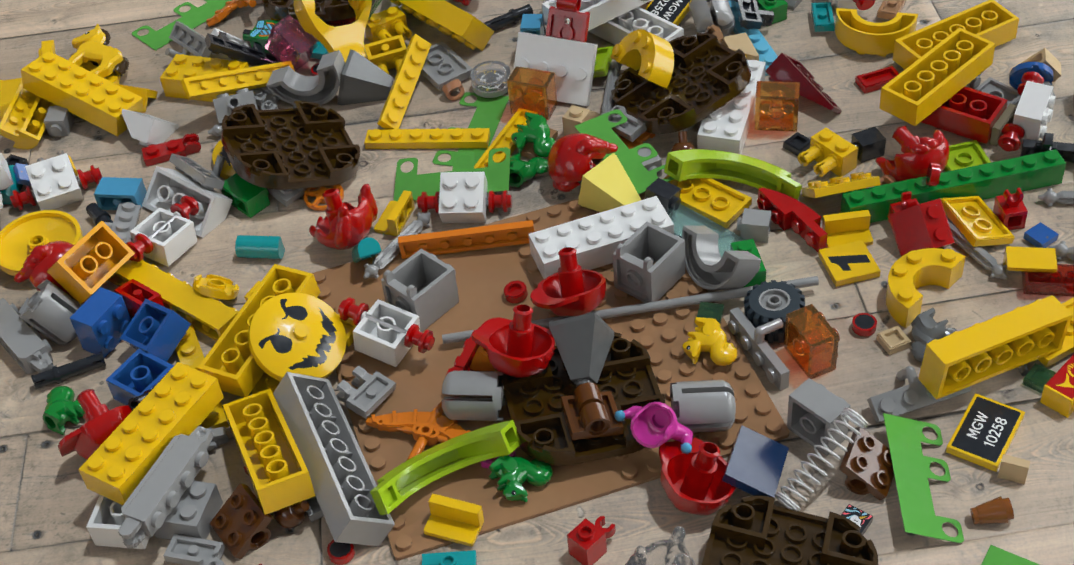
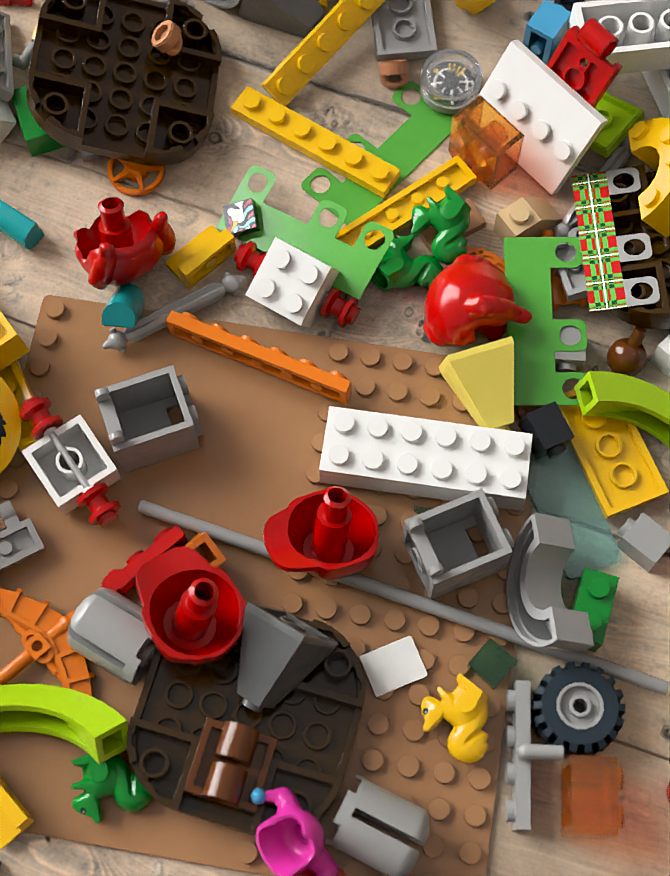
camera: 25 degrees right, 25 degrees up
red tile [504,281,528,303] -> none
none -> nougat tile [151,20,183,56]
none -> tile [222,198,260,238]
none -> white sticker [359,636,428,697]
none -> piece [571,167,660,312]

